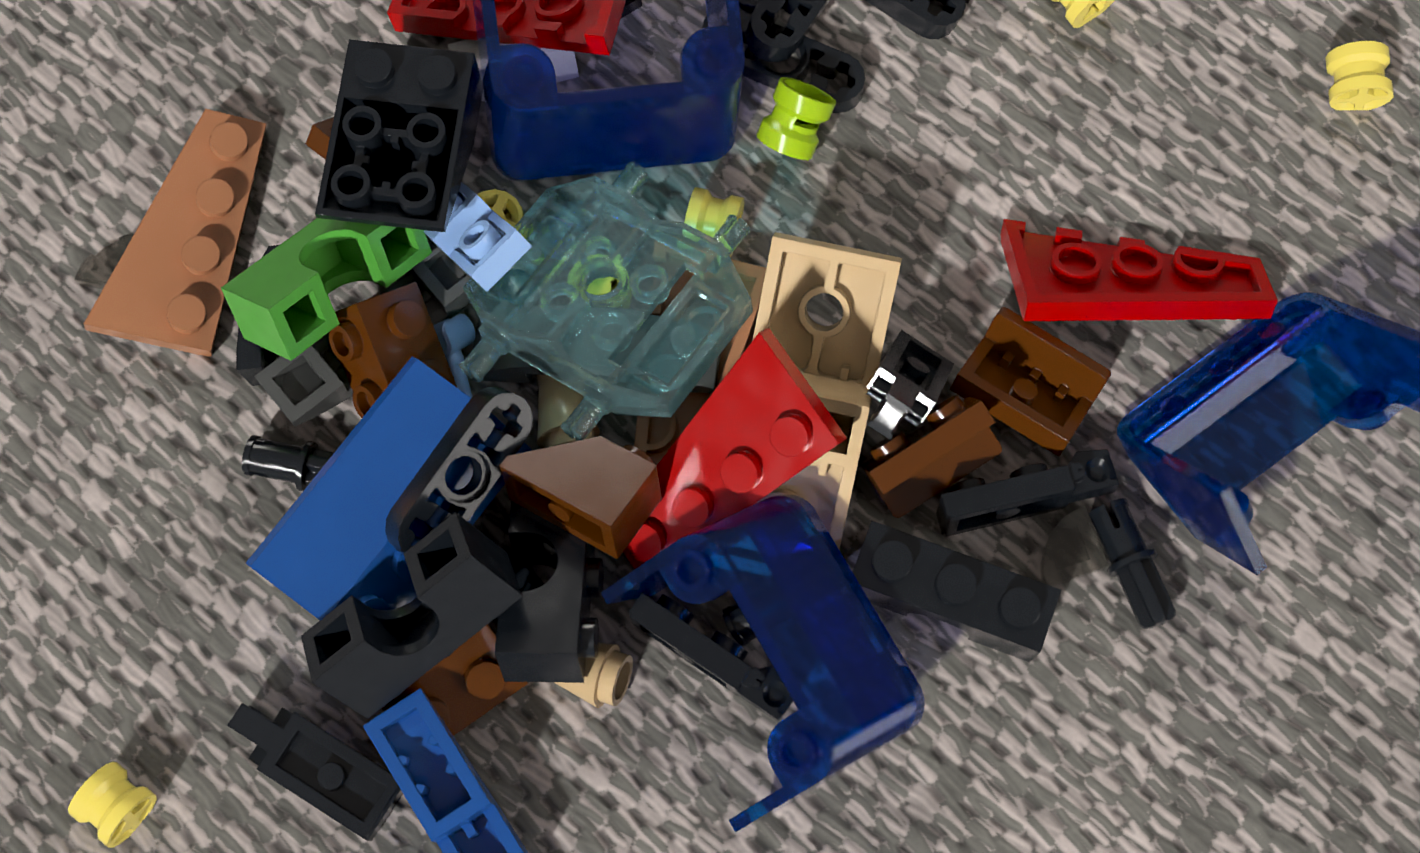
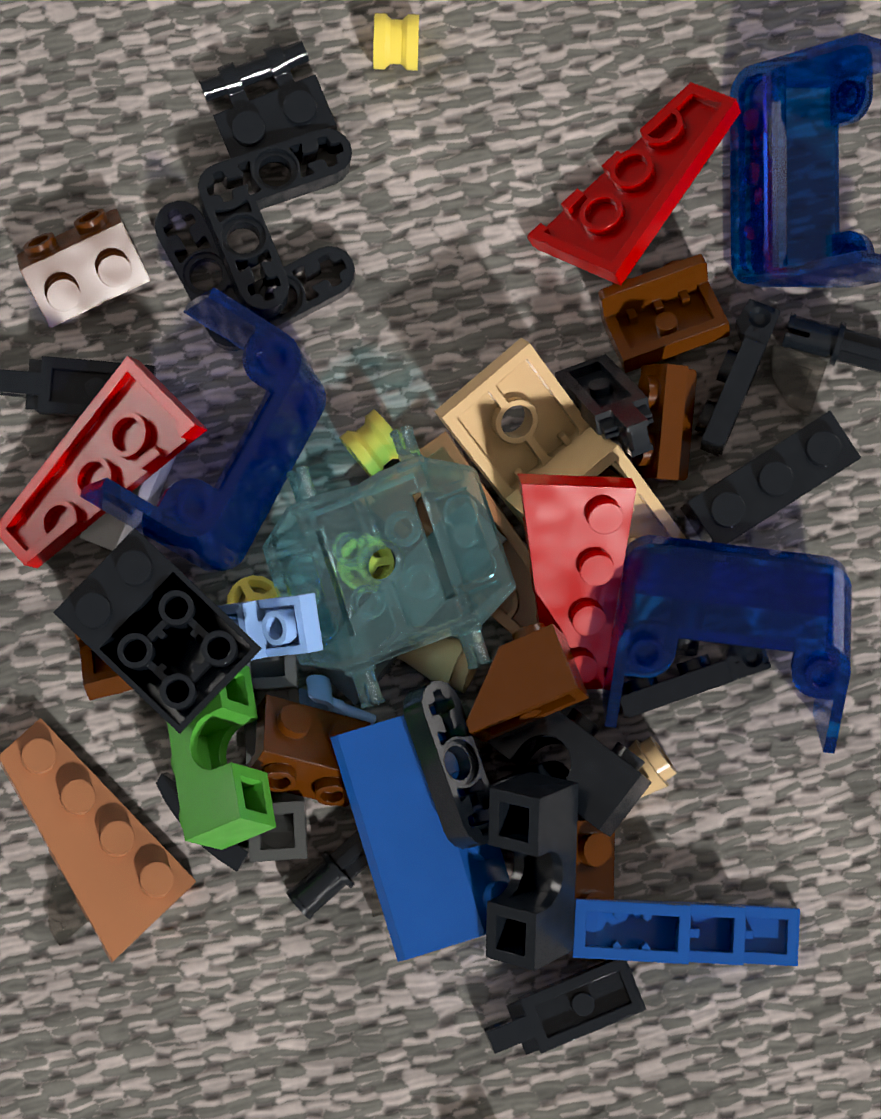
camera: 65 degrees left, 10 degrees up
lime wheel [756,77,836,160] -> none

